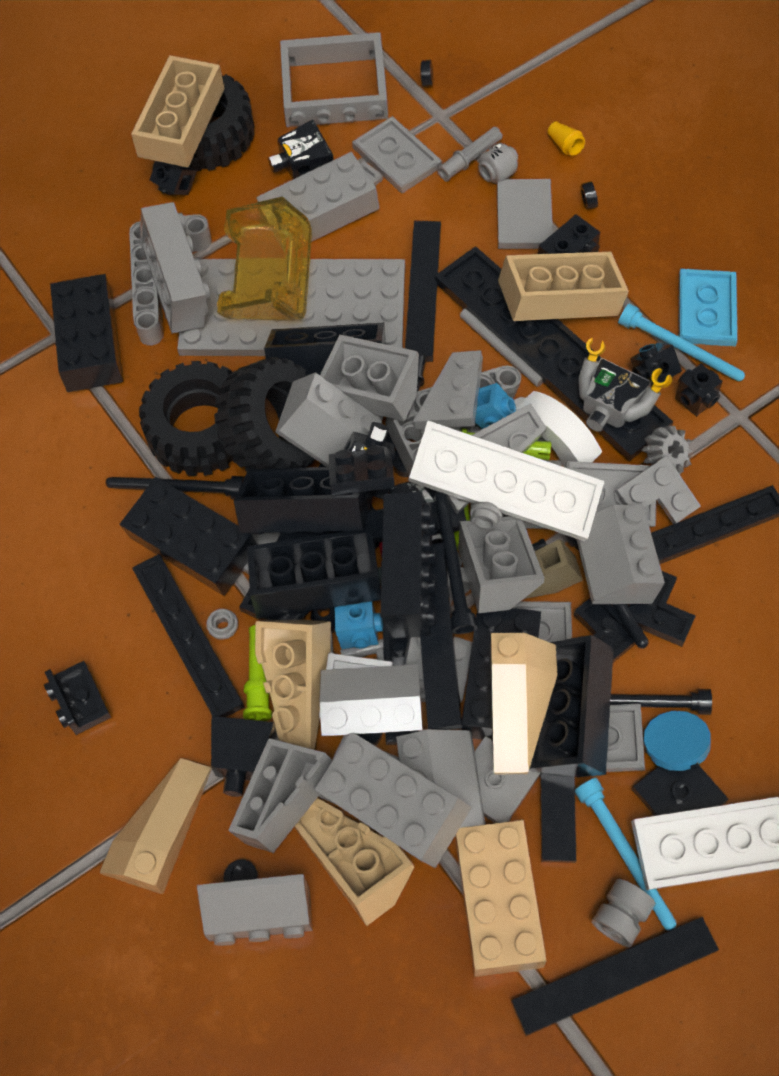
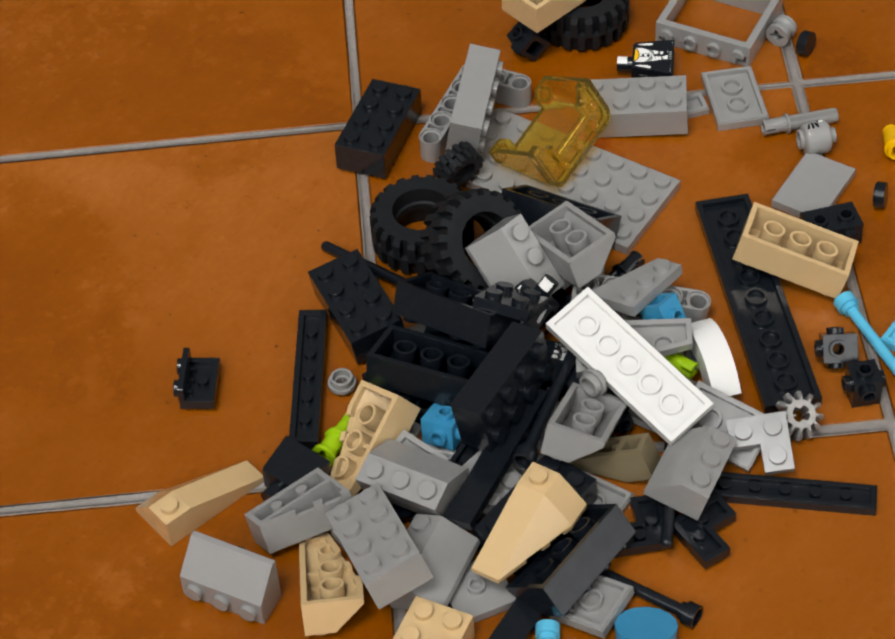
camera: 30 degrees right, 15 degrees down
black tile [405,221,441,362] -> none
light grey bar [459,308,543,387] -> none
torso [578,338,672,431] -> none
none -> black tyre [433,141,484,188]
none -> light grey wheel [766,15,797,47]

